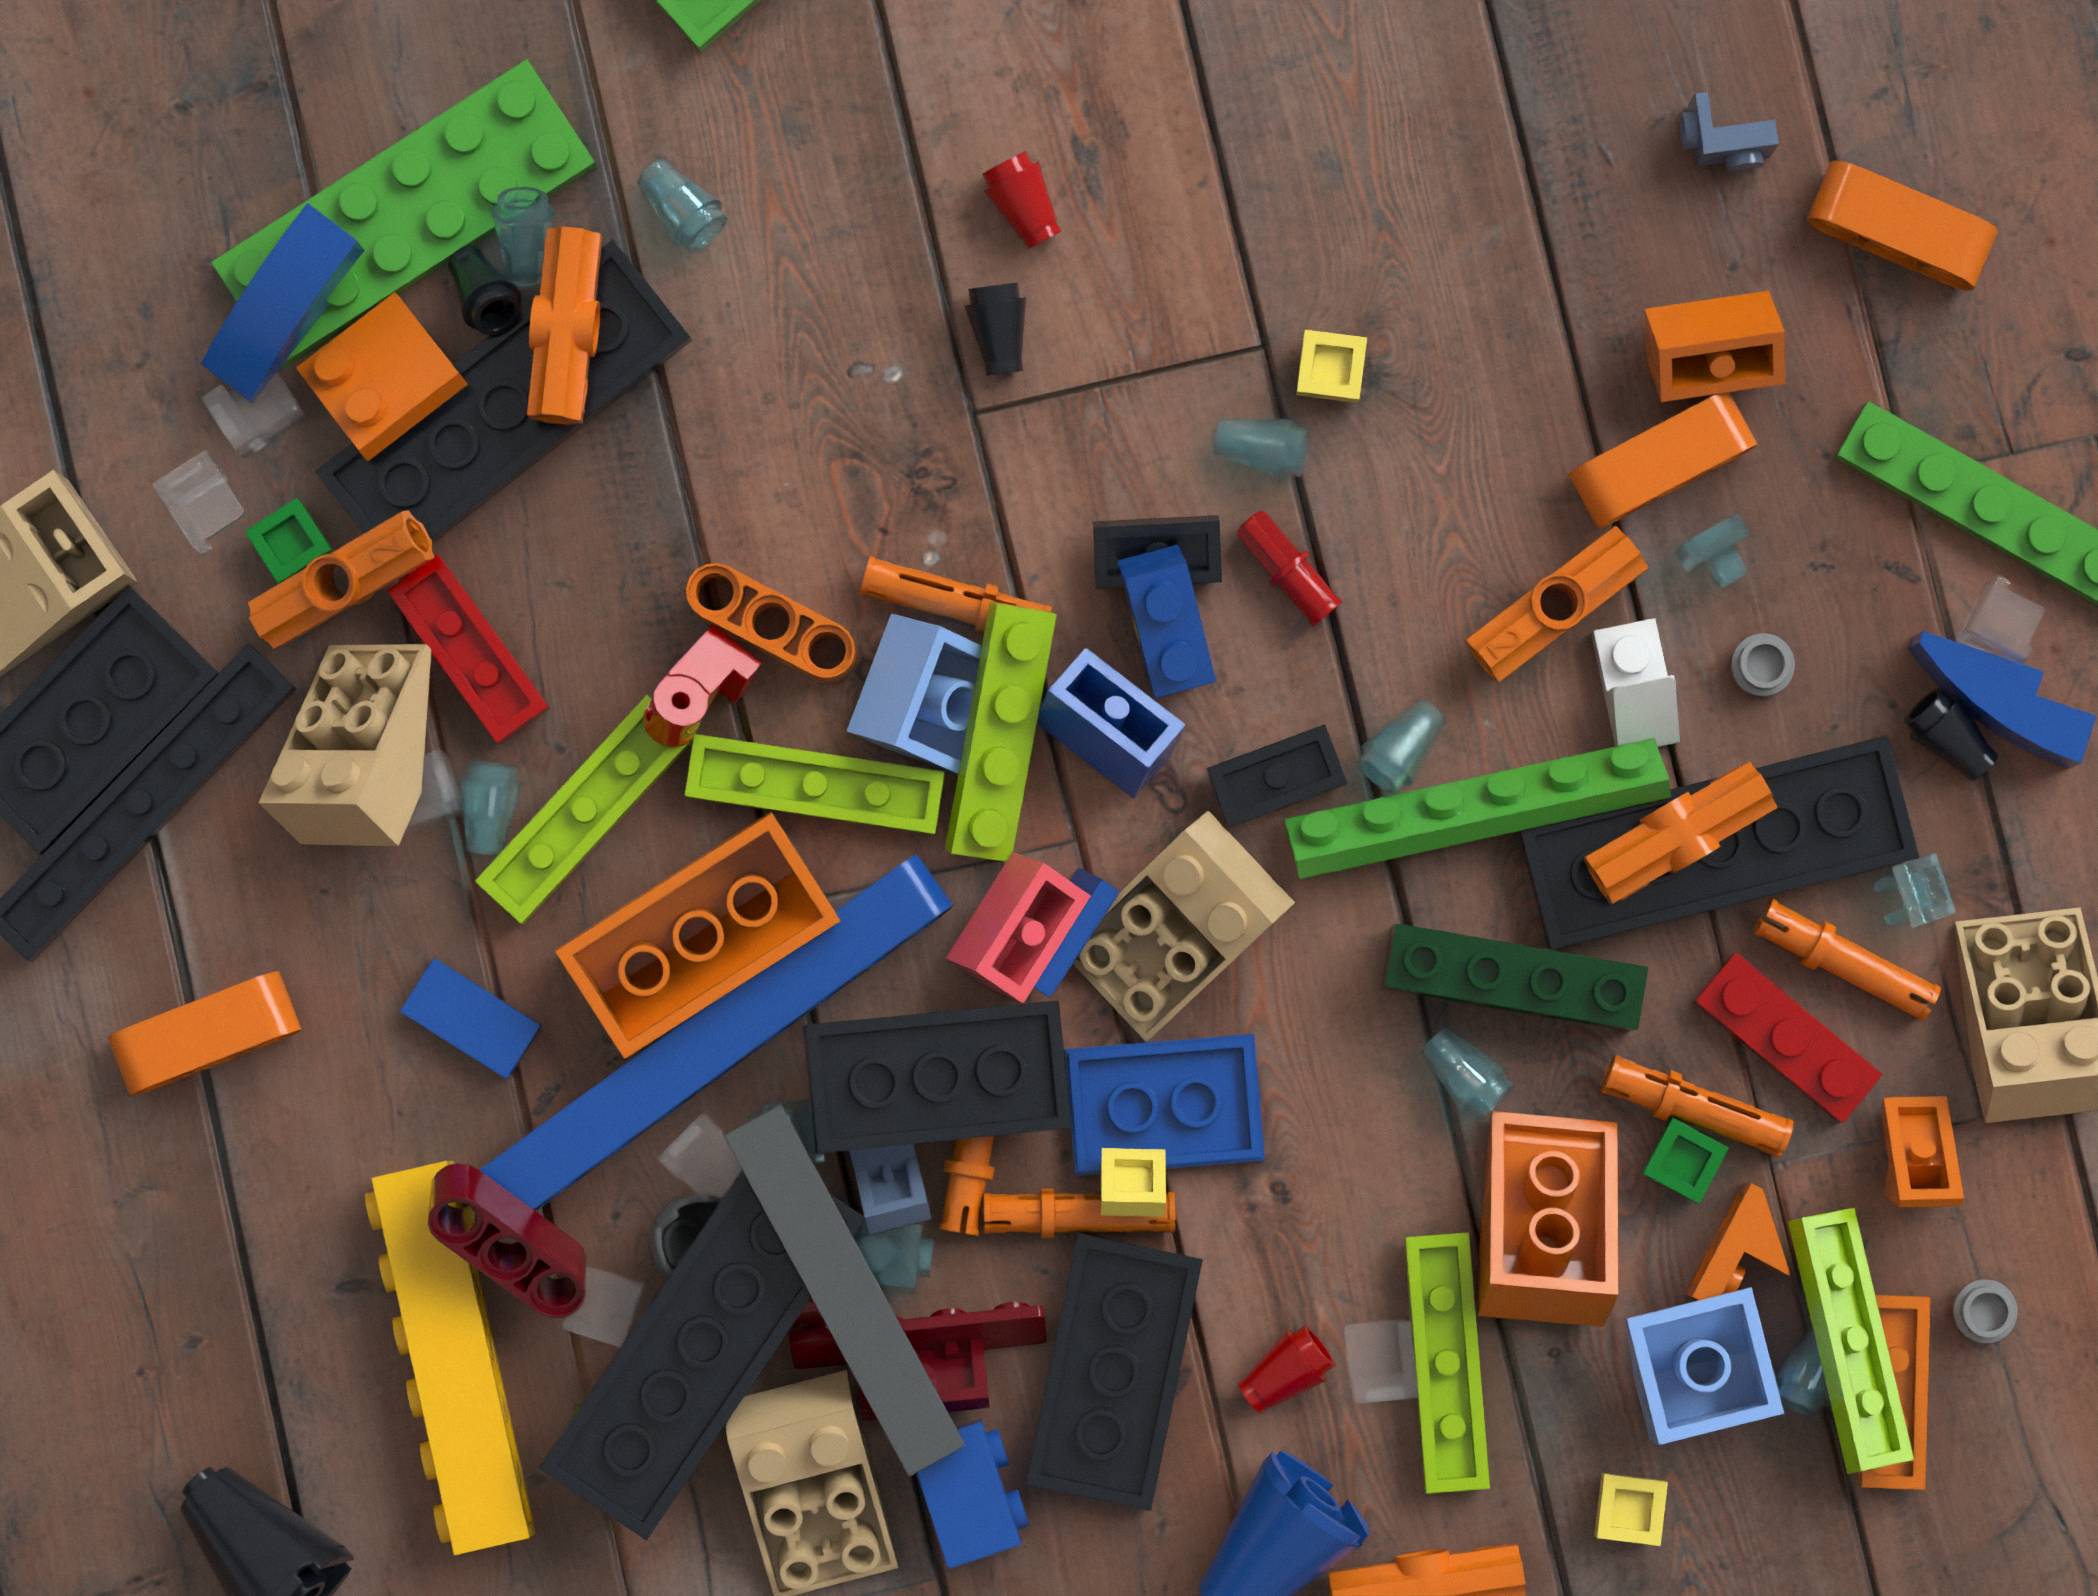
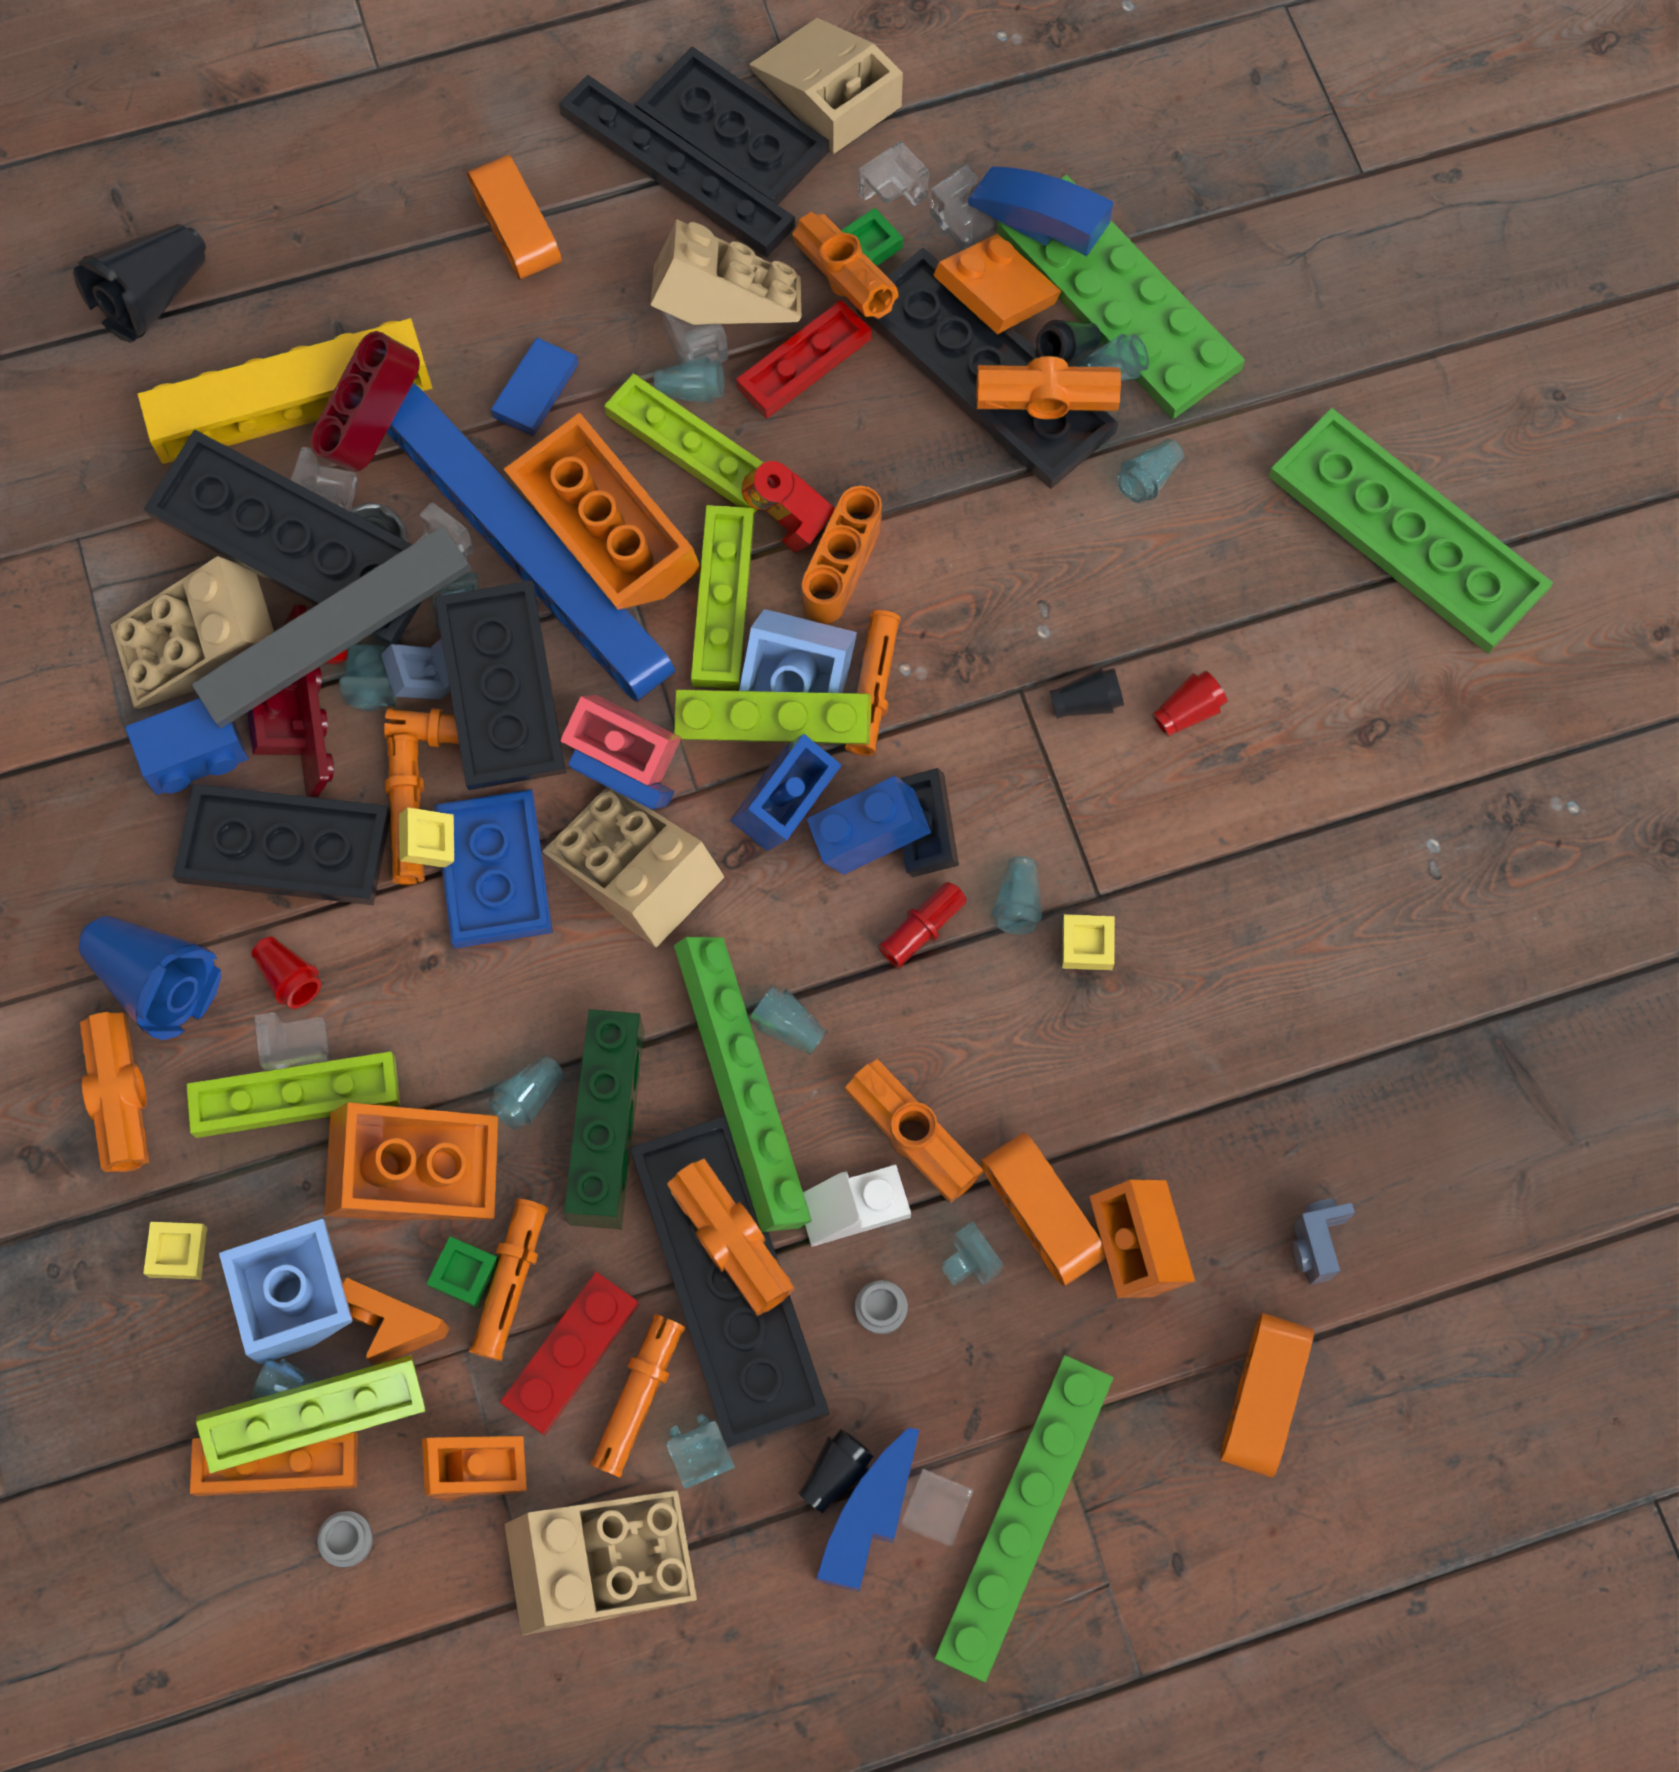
camera: 85 degrees right, 15 degrees down
black plate [1206,724,1347,829] -> none

